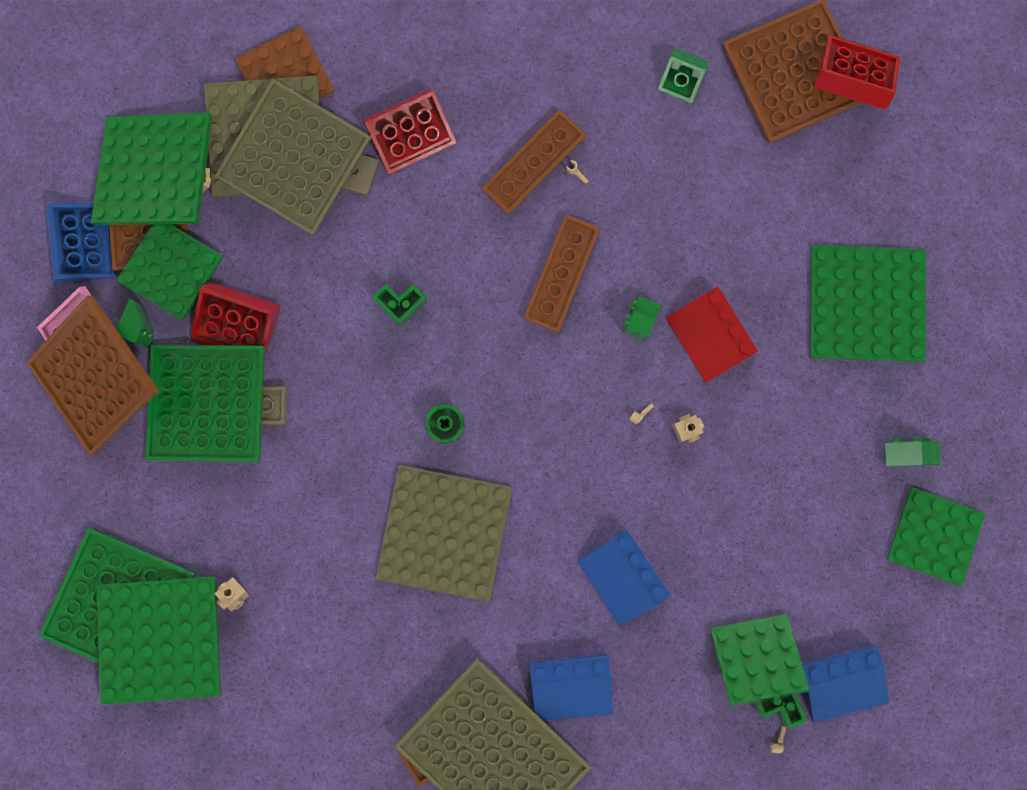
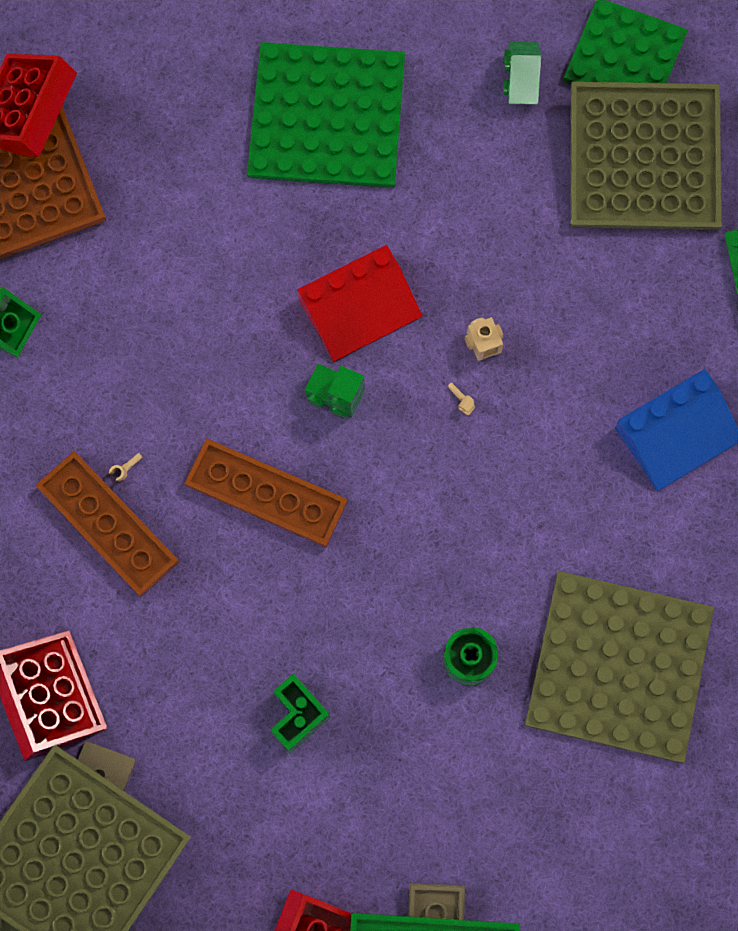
camera: 85 degrees left, 10 degrees down
none -> olive plate [570,82,722,230]

